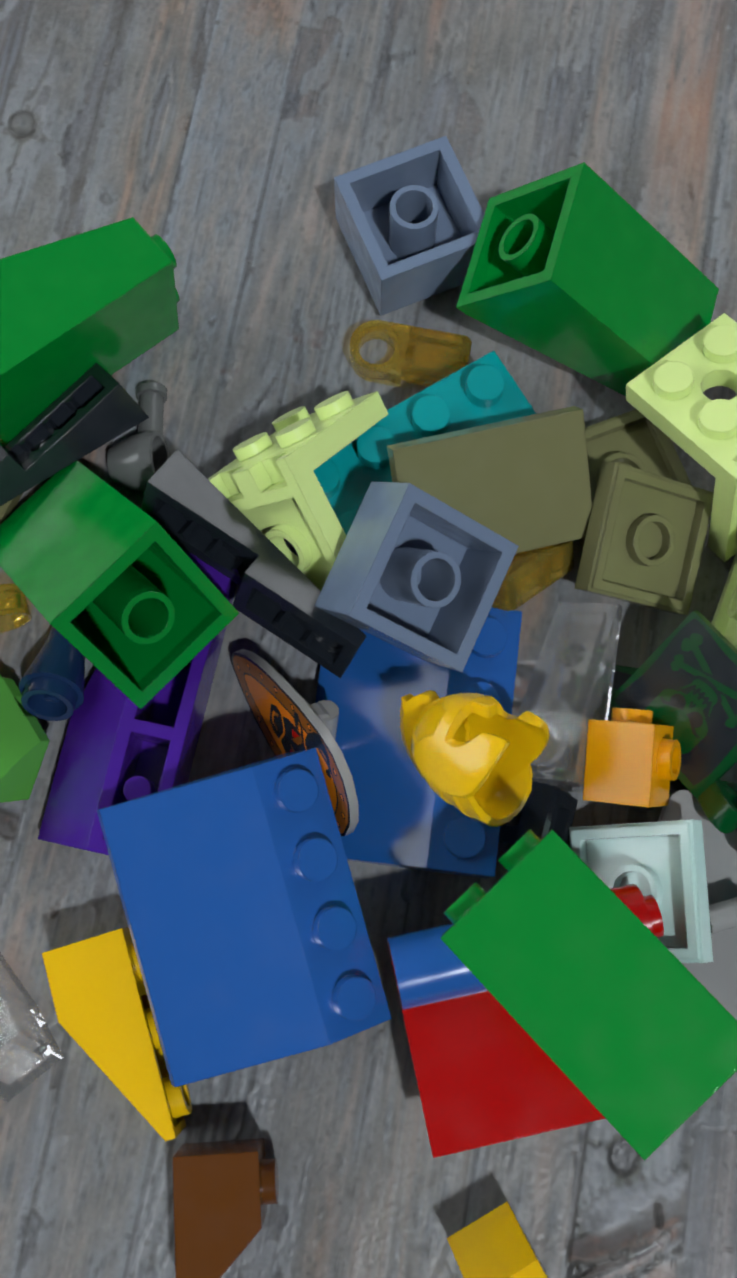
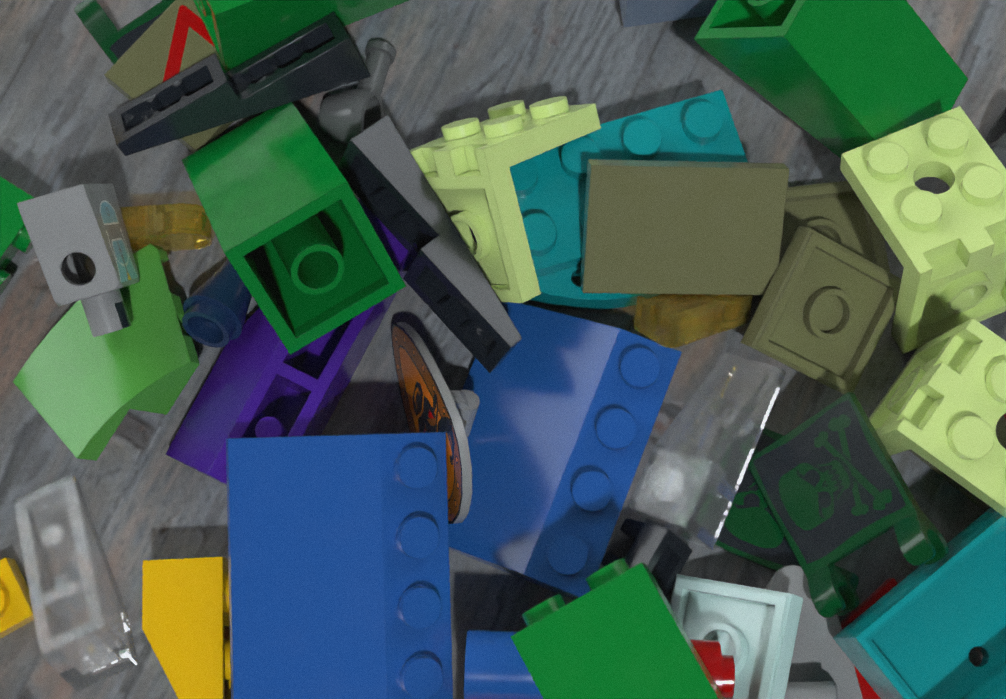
camera: 20 degrees right, 0 degrees up
sand blue brick [314,481,519,672] -> none
clear yellow piece [350,320,472,387] -> none
yellow helmet [400,690,550,827] -> none
light orange brick [583,708,681,808] -> none

